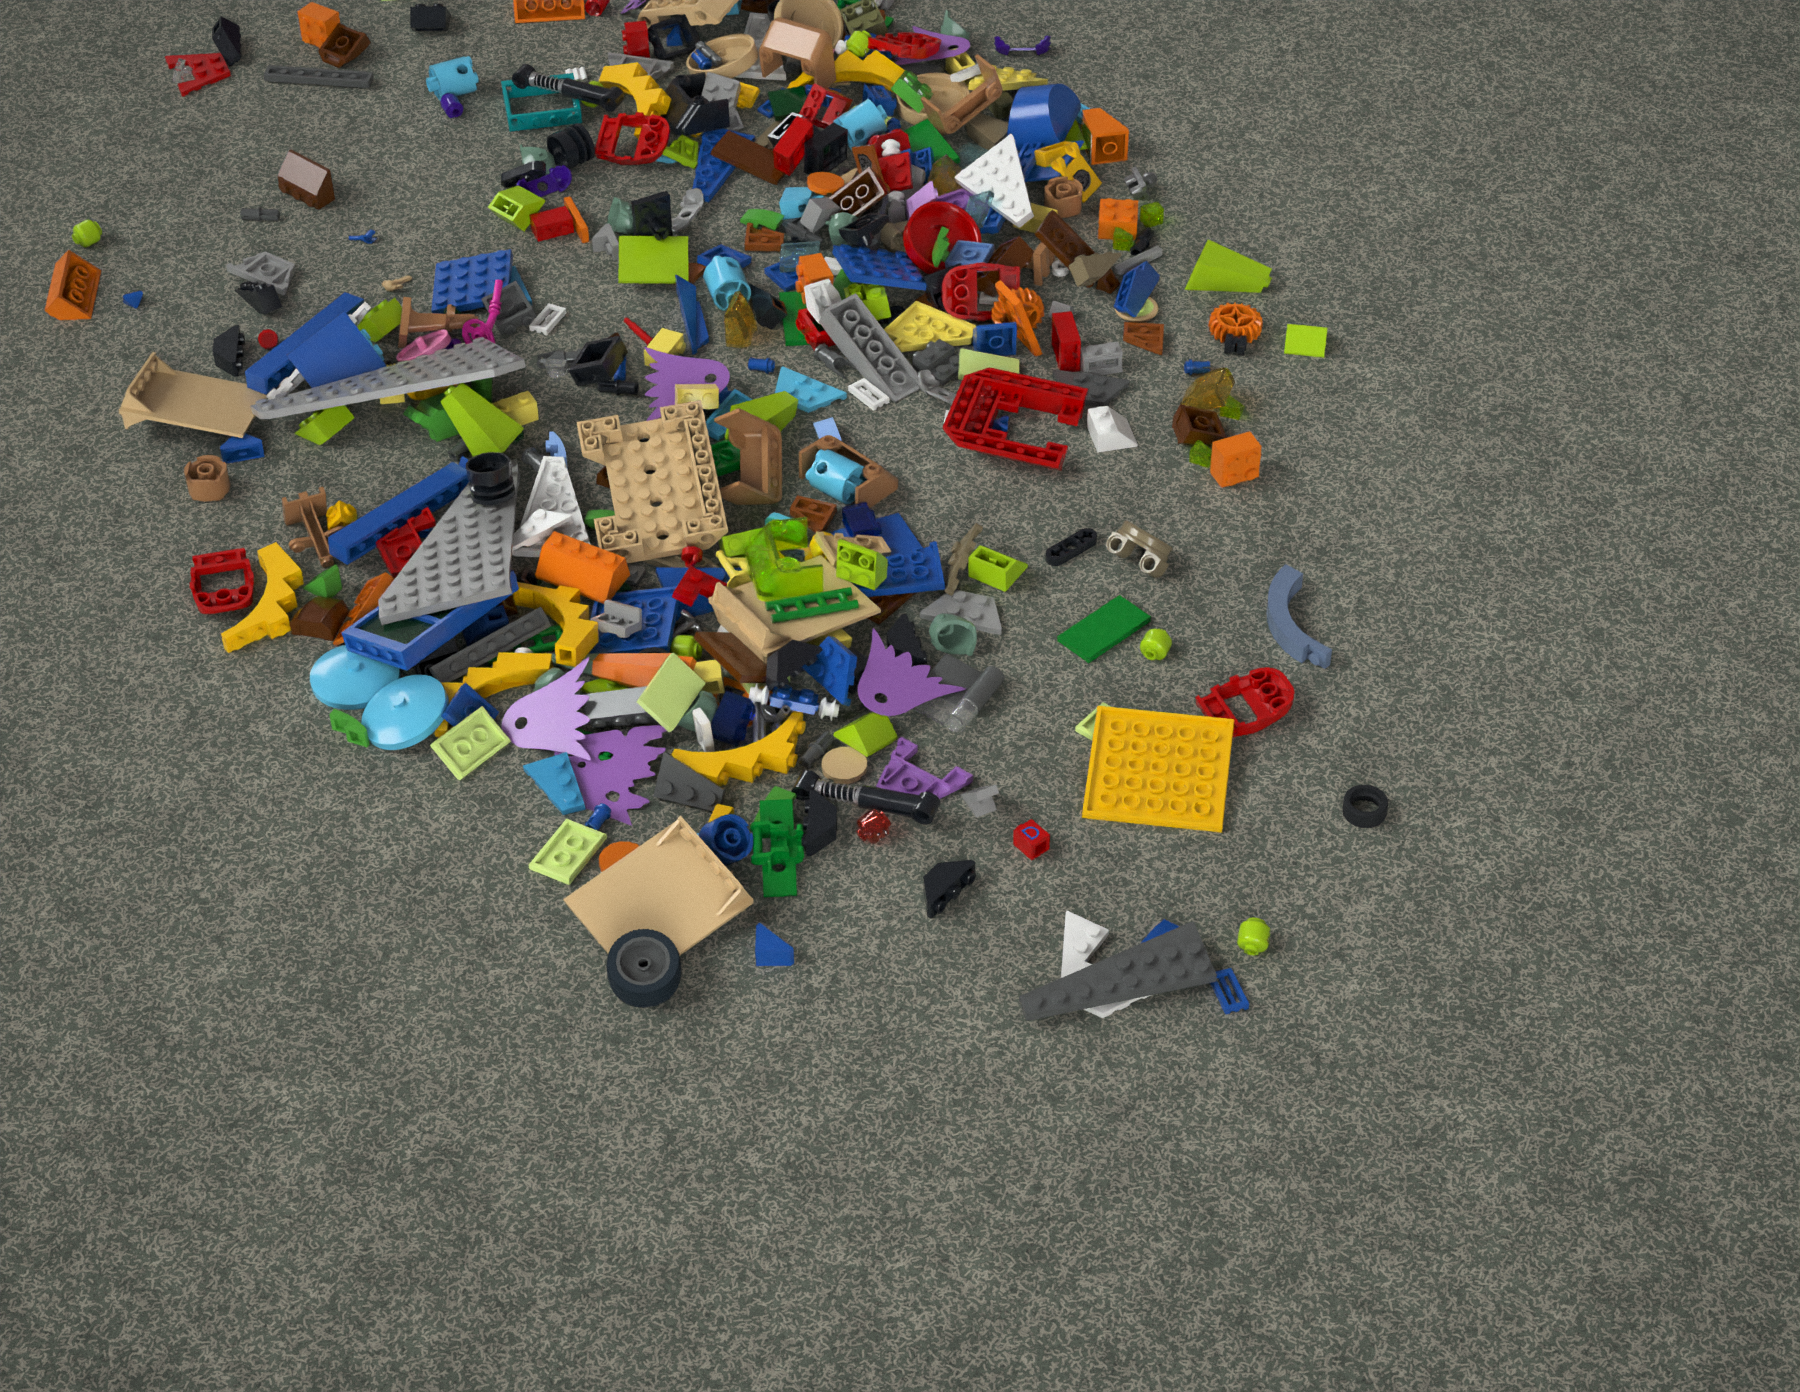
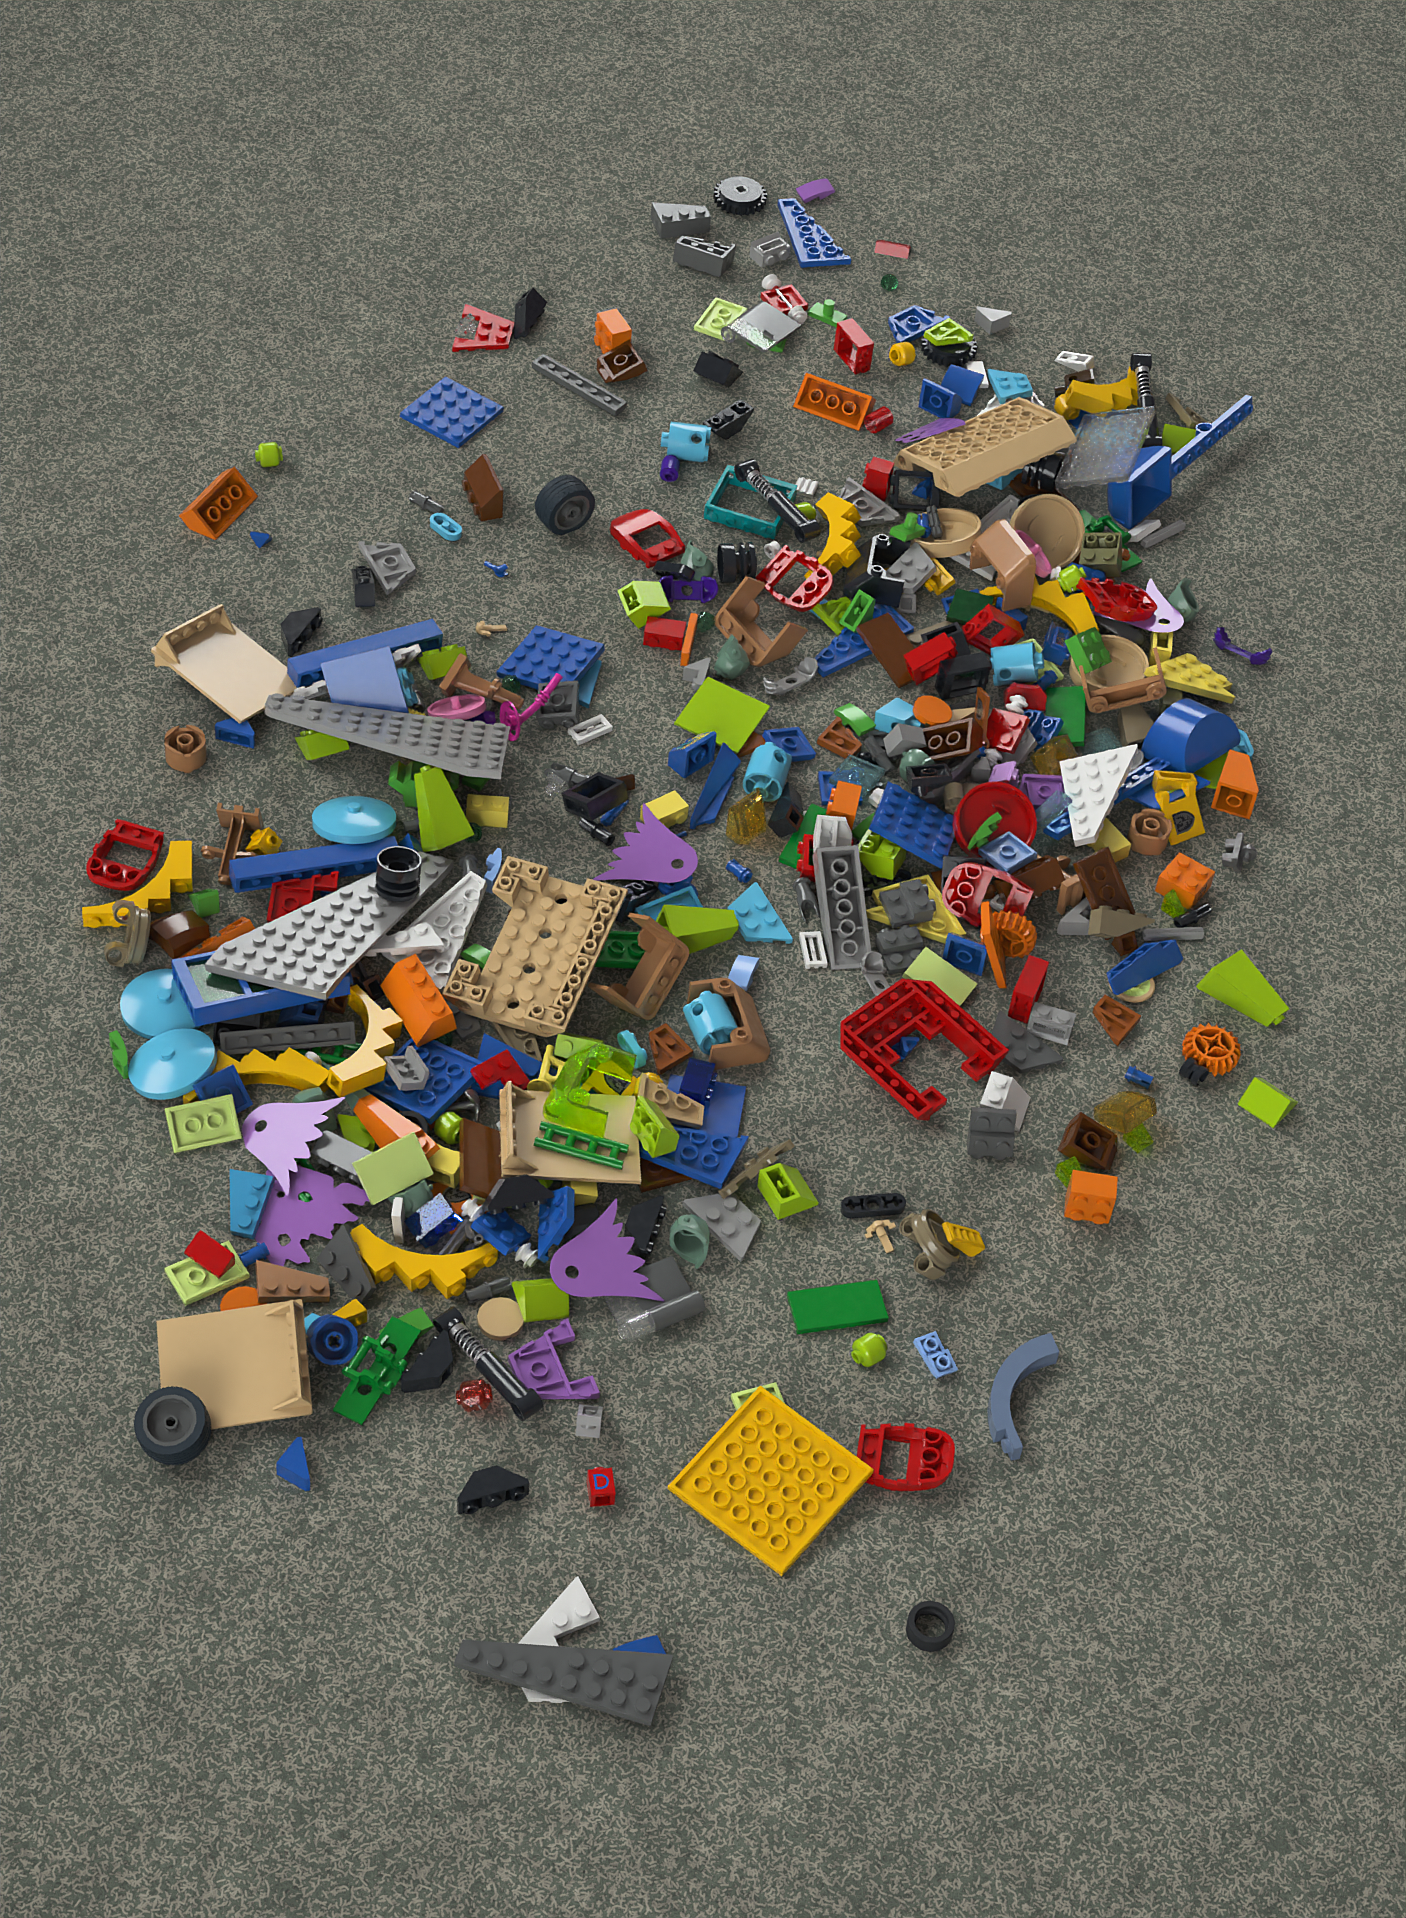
camera: 25 degrees right, 5 degrees up
red tile [258,329,278,349] -> none
red piece [624,317,653,346] -> none
black plate [631,191,672,241] -> none
light yellow brick [675,384,719,409] -> none
red tile [681,546,703,568] -> none
white tile [950,64,981,82] -> none
light grey slope [1048,301,1075,318] -> none
clear neon green slope [1140,202,1164,228] -> none
blue tile [1210,968,1249,1015] -> none
lime head [1237,917,1271,956] -> none
none -> dark tan piece [104,900,151,967]
none -> red slope [184,1230,235,1279]
none -> medium nougat wing [255,1260,330,1303]
none -> medium azure dish [312,796,396,844]
none -> plate [400,376,504,448]
none -> medium azure plate [430,513,462,541]
none -> black wheel [535,475,595,535]
none -> red slope [610,509,685,569]
none -> blue slope [668,731,717,779]
none -> clear green plate [697,612,715,633]
none -> black slope [703,399,754,440]
none -> medium nougat windscreen [715,576,808,667]
none -> white bush [764,541,781,560]
none -> bright green slope [839,589,876,633]
none -> tan piece [865,1219,896,1253]
none -> dark grey plate [878,879,936,928]
none -> bright green tile [889,512,926,542]
none -> light blue slope [913,1331,958,1379]
none -> yellow slope [942,1222,985,1257]
none -> dark grey plate [967,1107,1017,1160]
none -> light grey slope [1057,898,1090,935]

